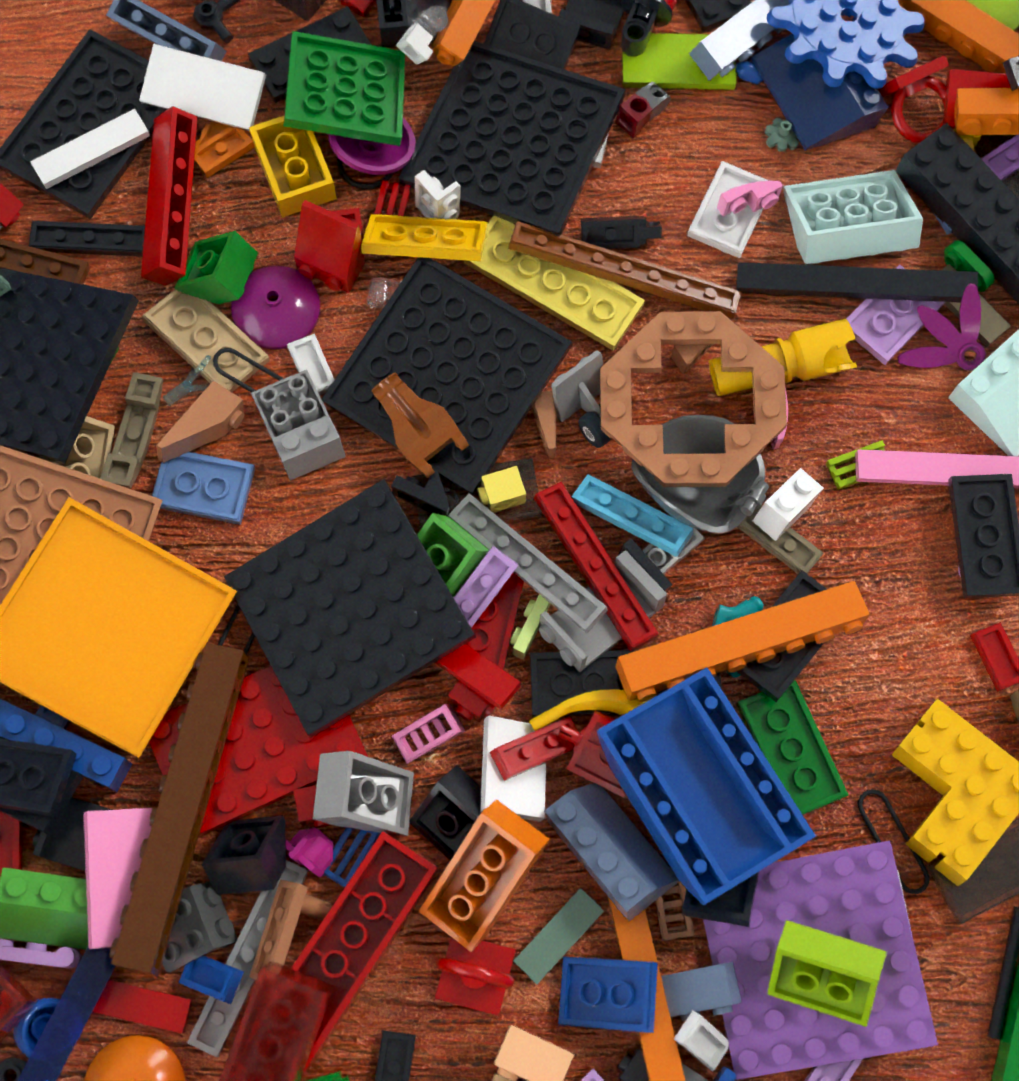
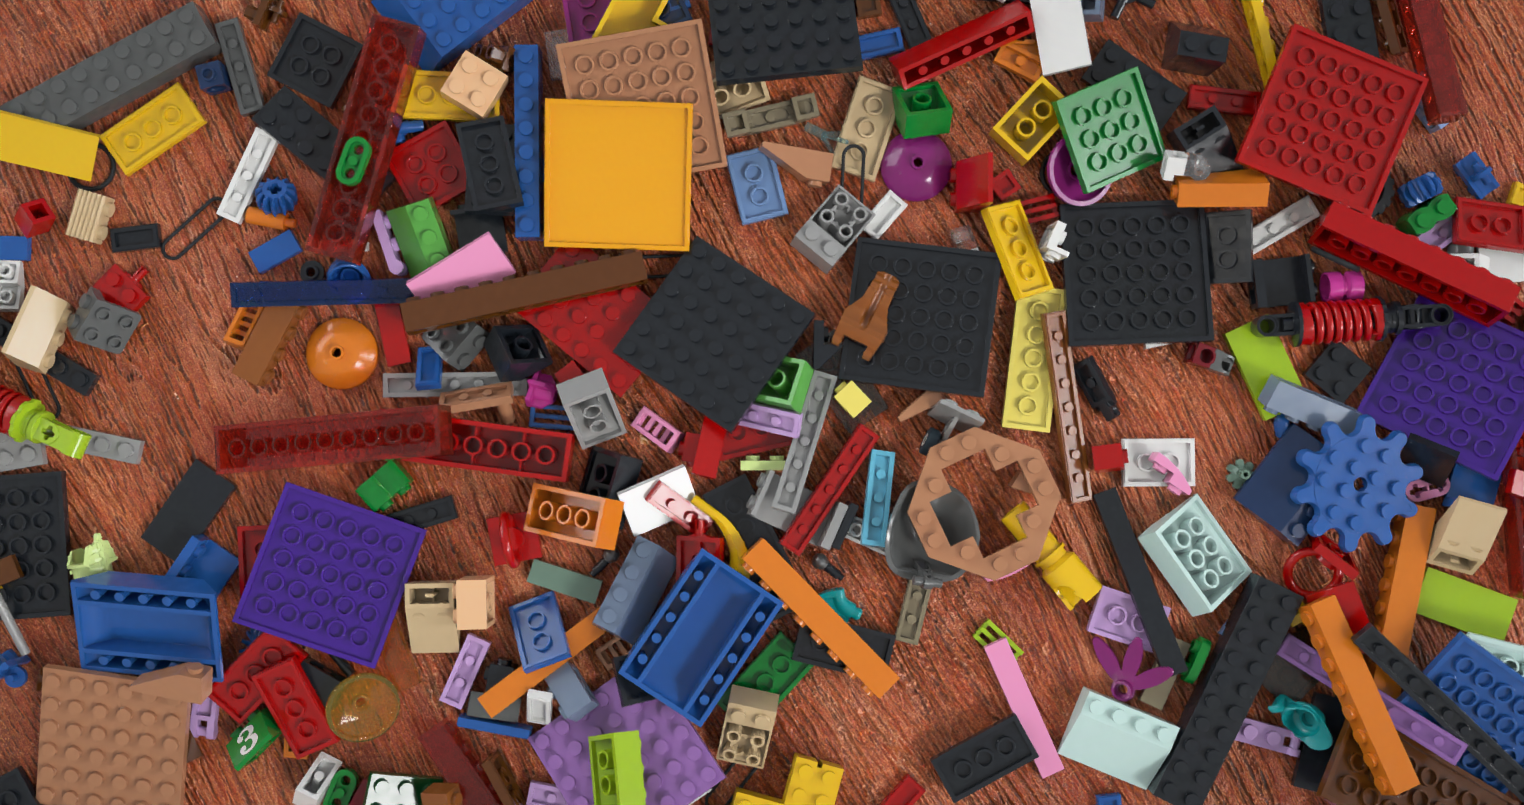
camera: 65 degrees right, 15 degrees up
white brick [753,468,823,541] -> none
none -> piece [589,547,620,577]
none -> tan slope [716,684,779,769]
none -> piece [812,553,844,581]
none -> blue tile [859,27,905,61]
none -> red brick [1091,443,1129,473]

